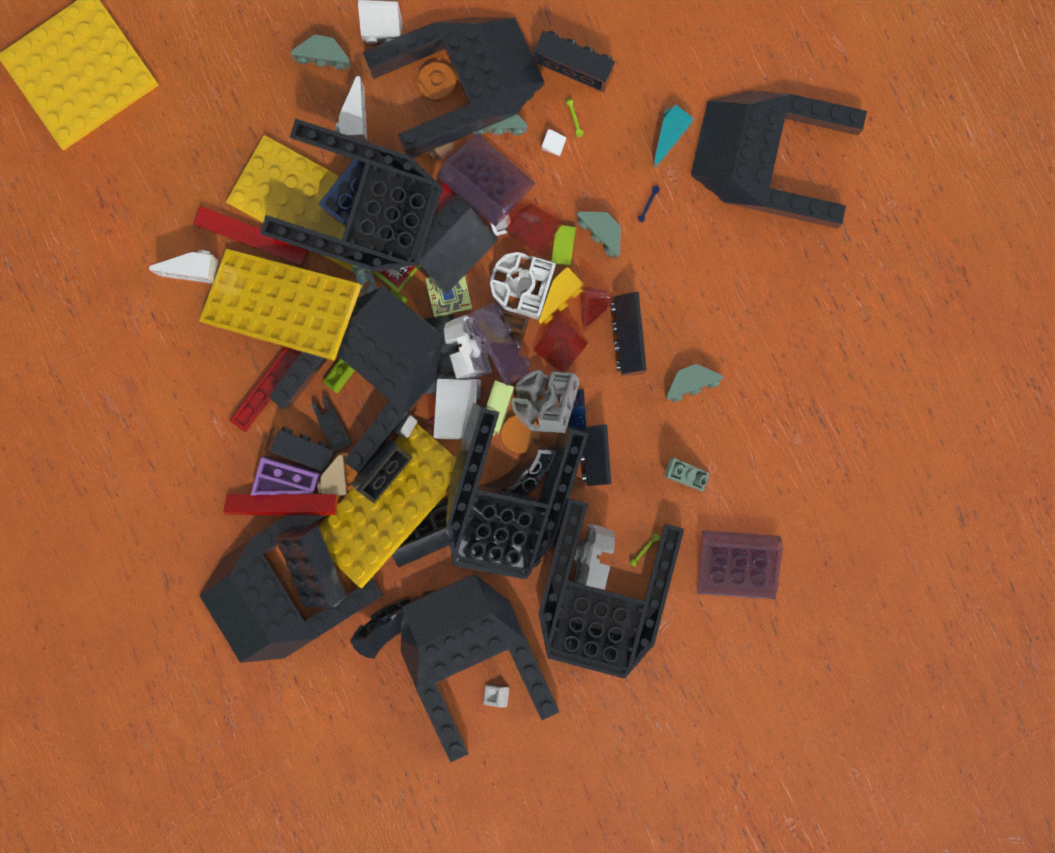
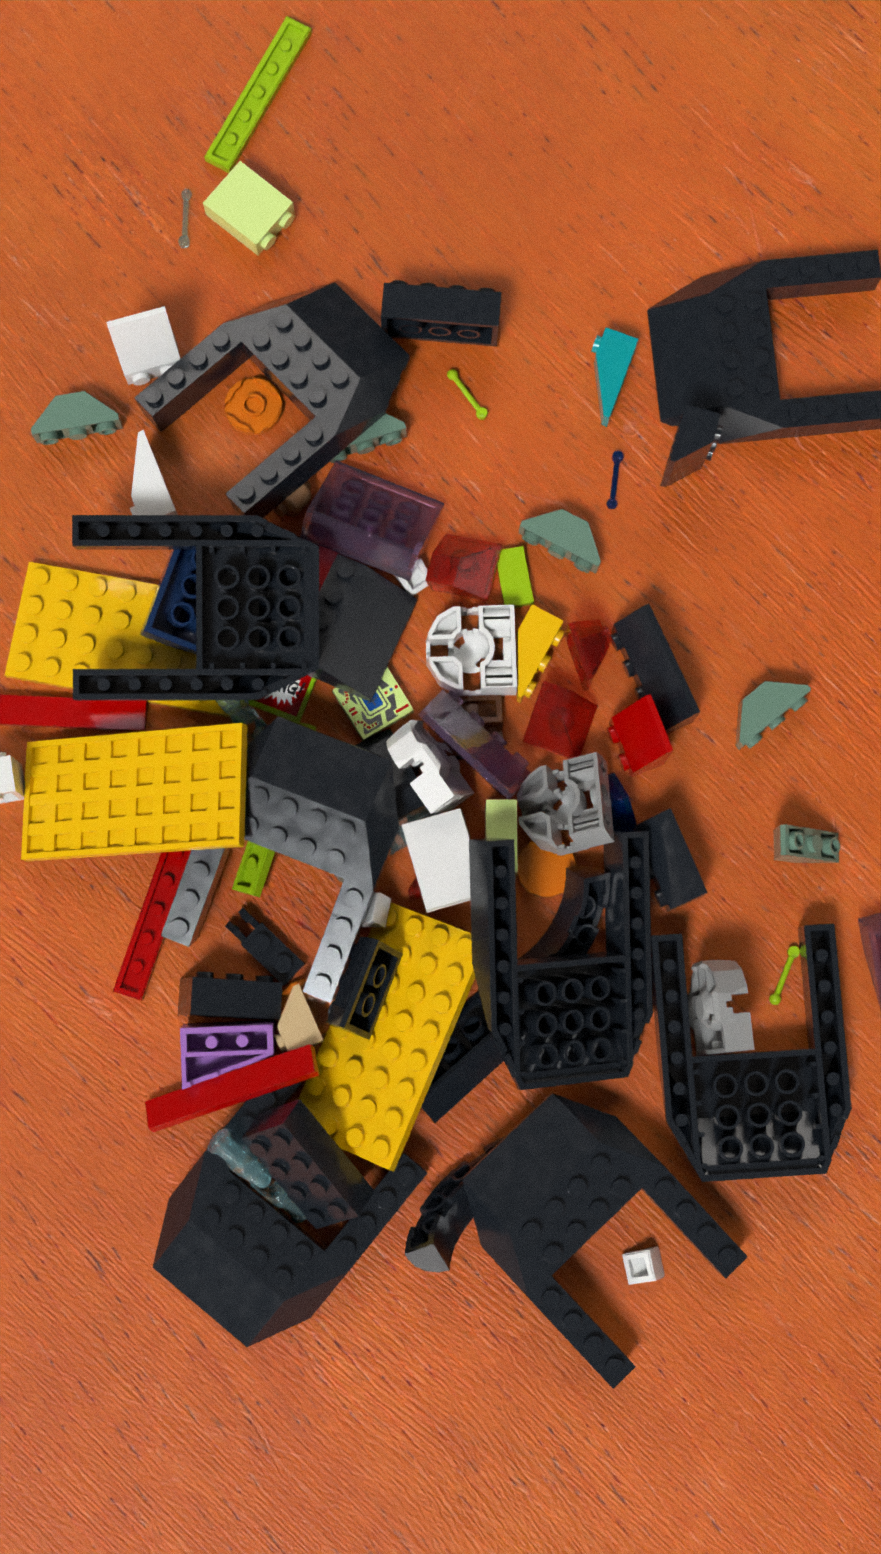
camera: 25 degrees left, 5 degrees down
white slope [542,129,566,156] -> none
none -> clear light blue piece [208,1128,307,1224]
none -> red slope [607,694,674,777]
none -> black slope [660,404,723,487]

